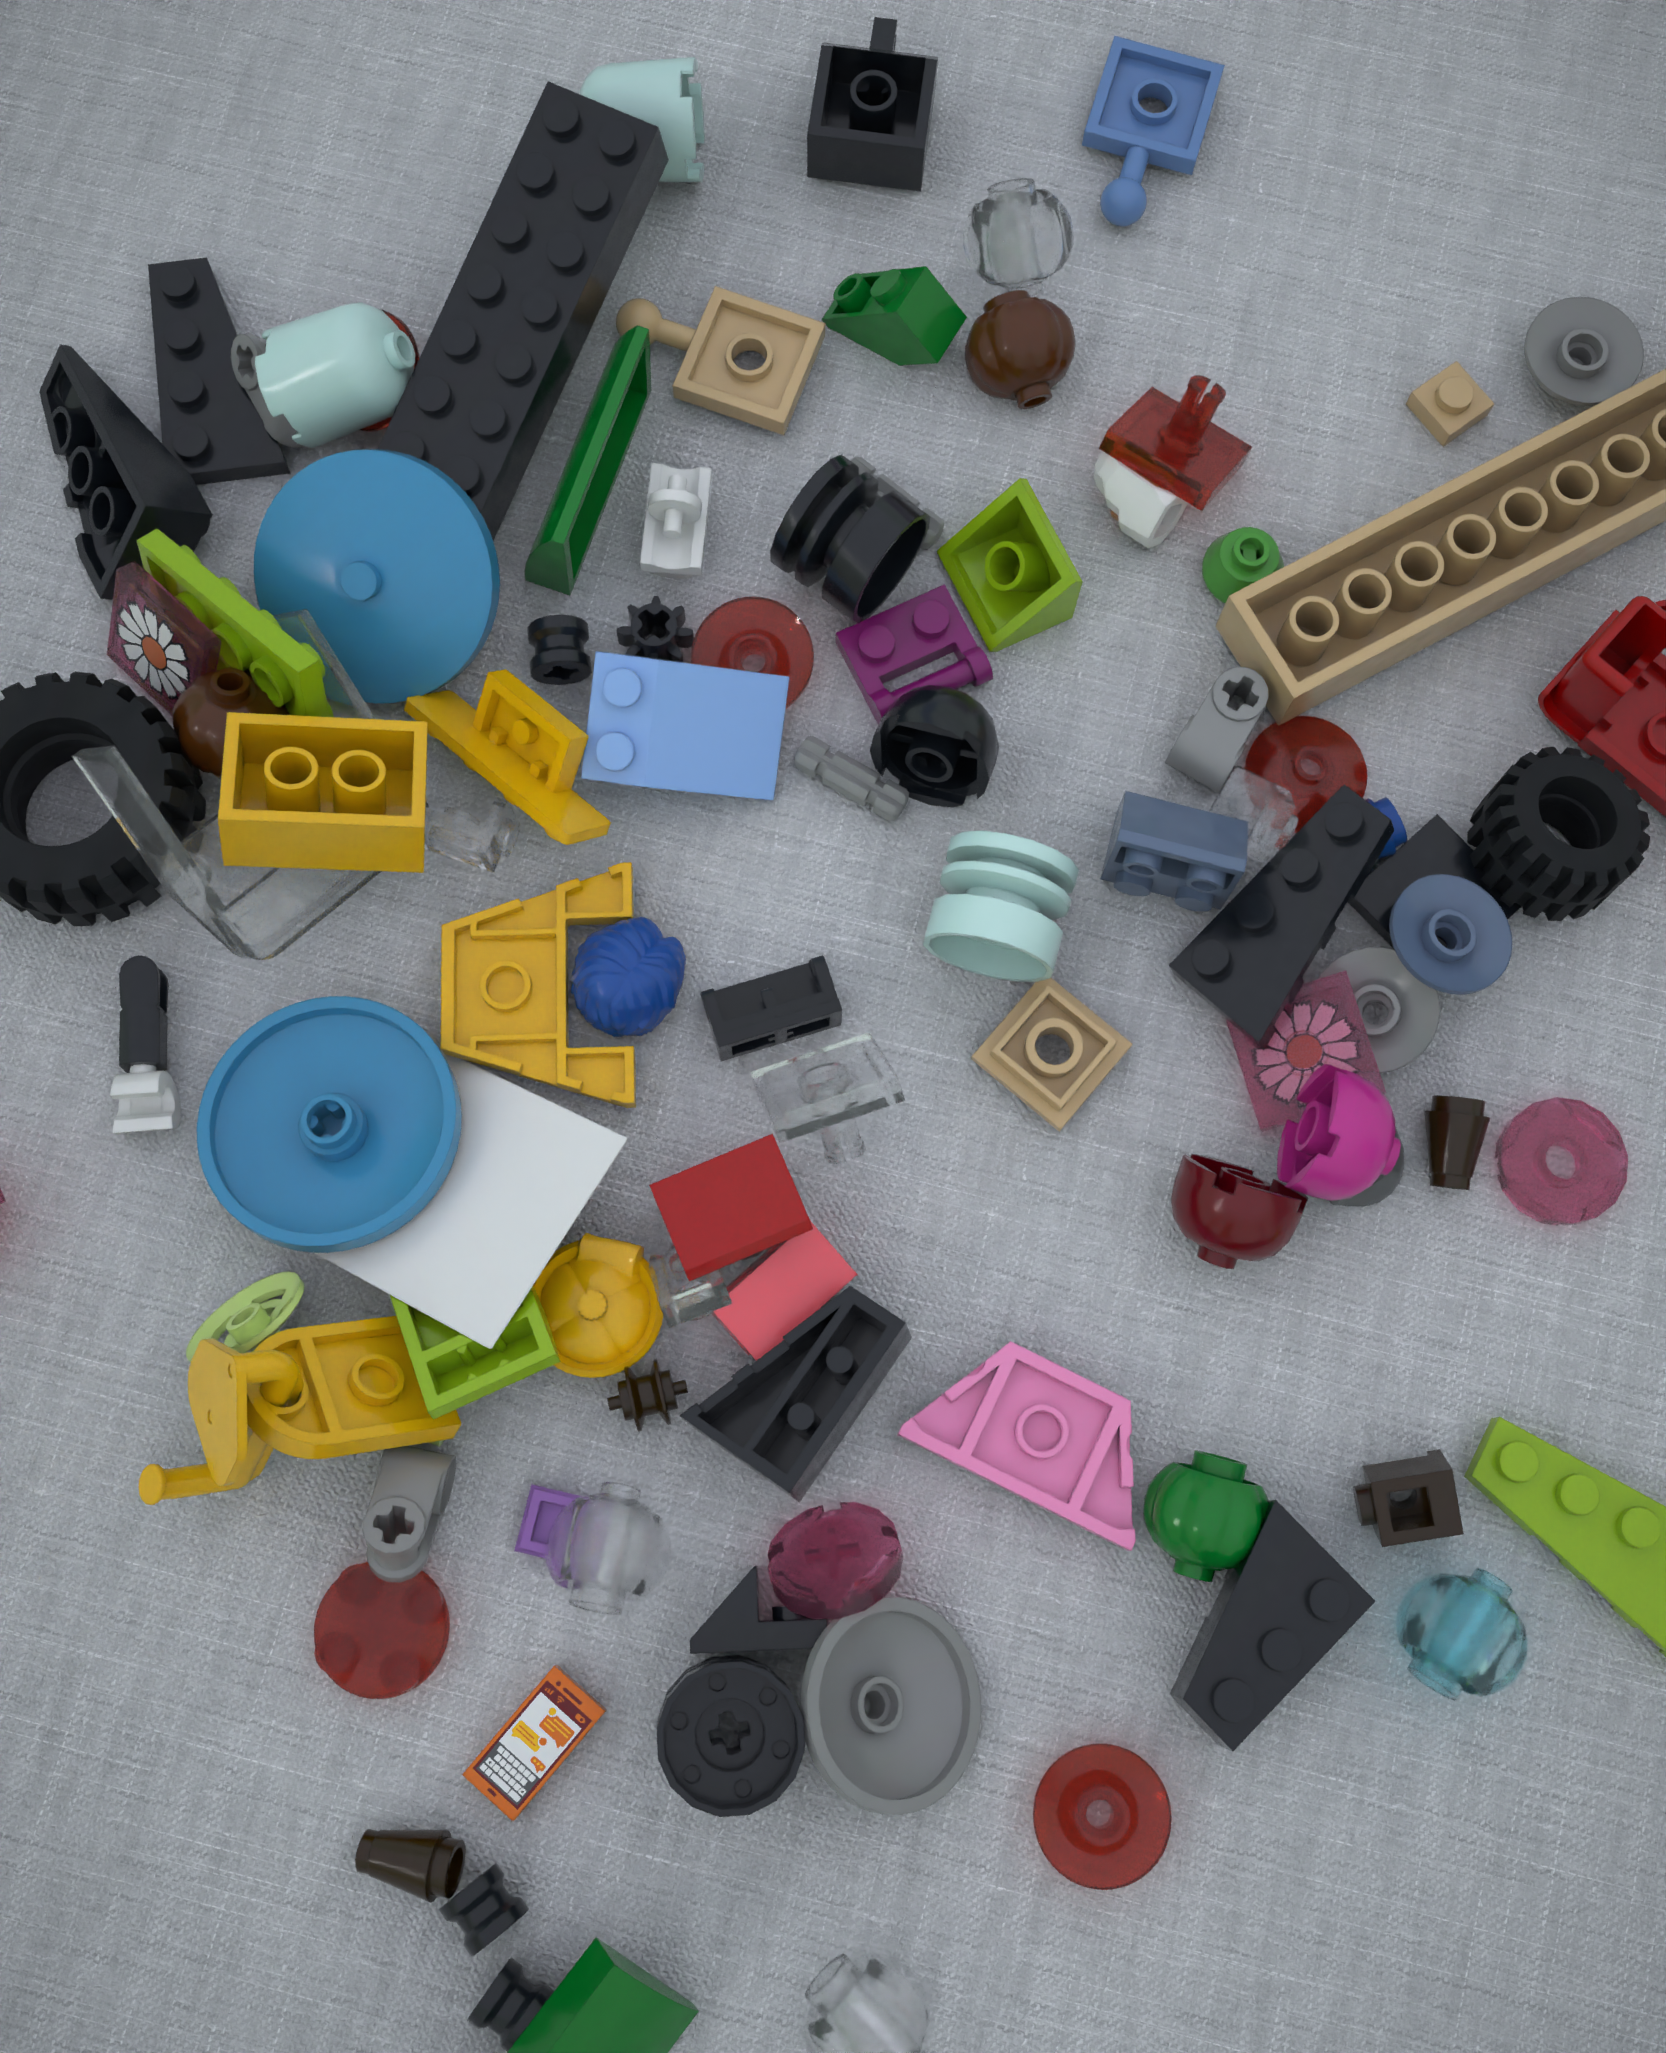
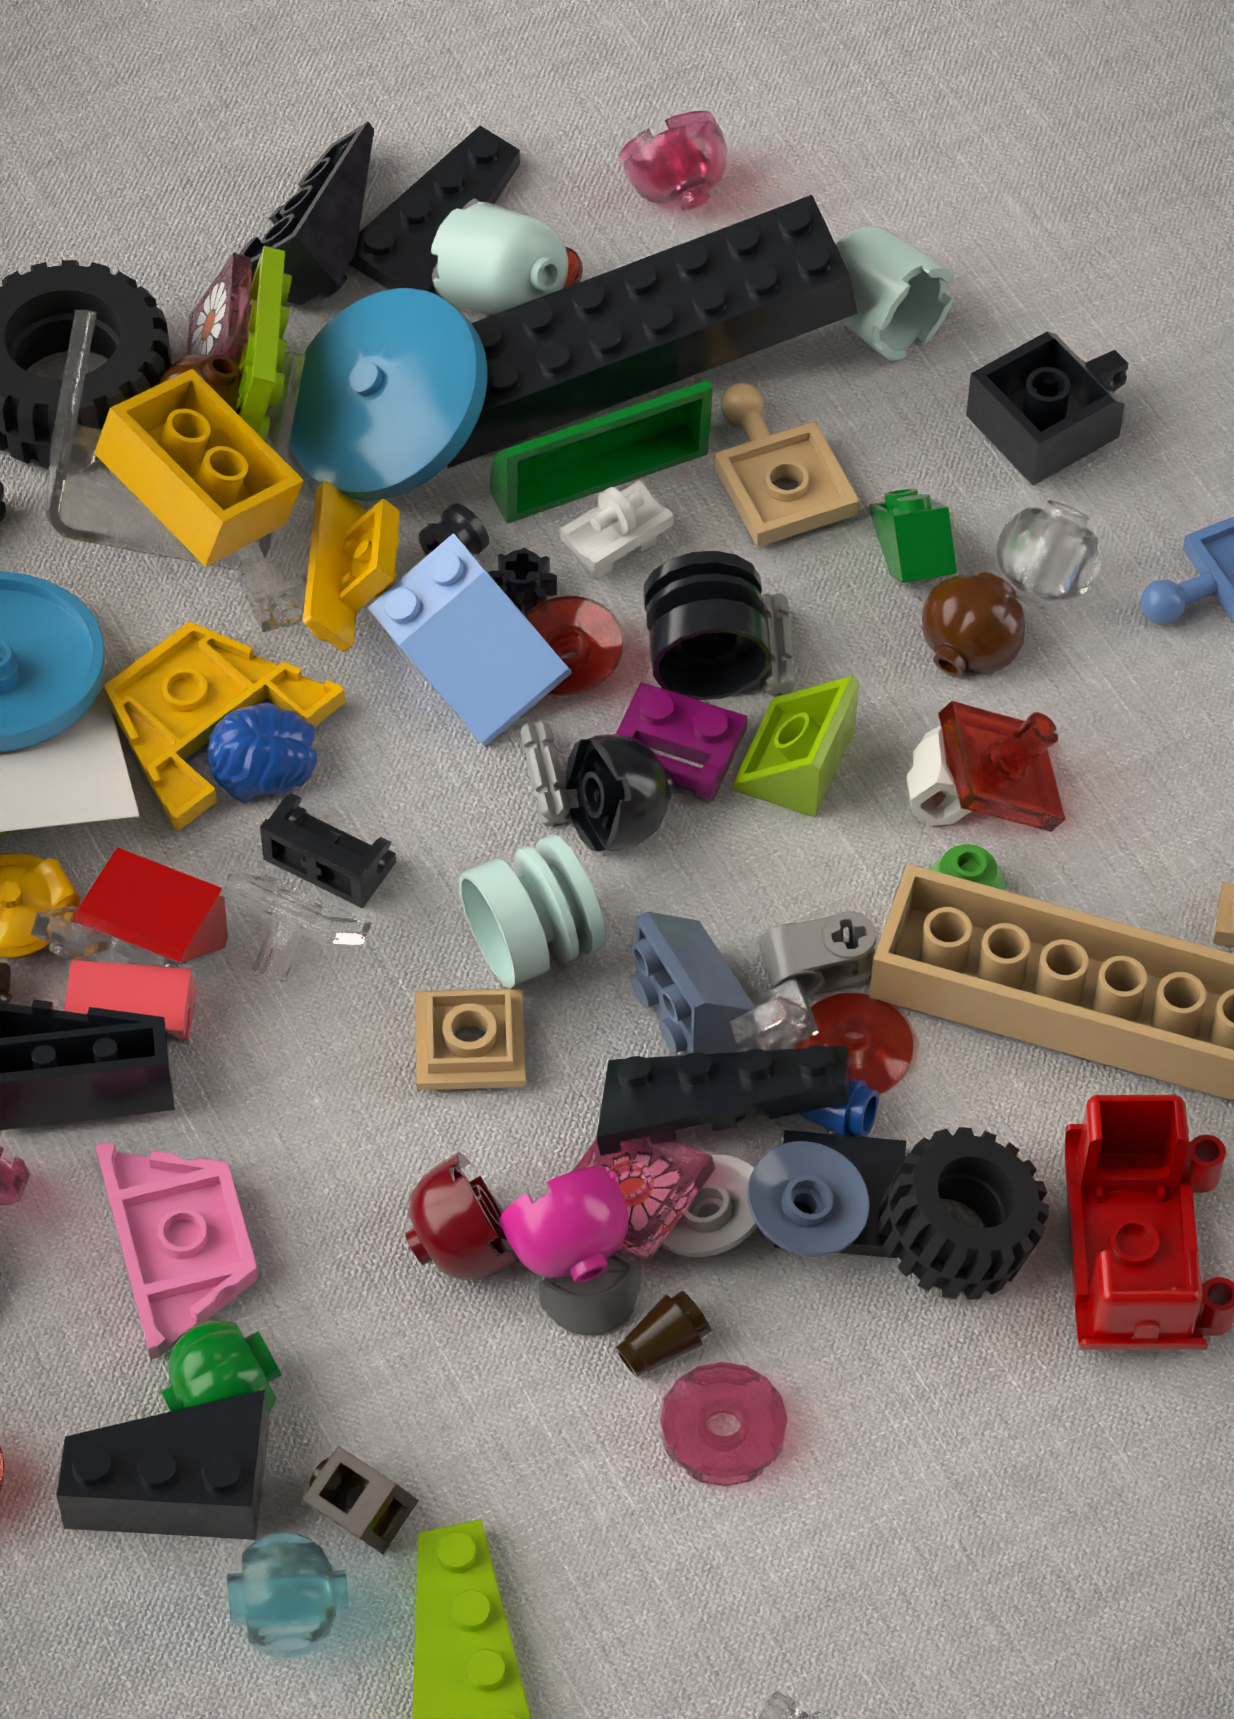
camera: 50 degrees right, 20 degrees down
none -> clear pink cylinder [619,111,727,210]

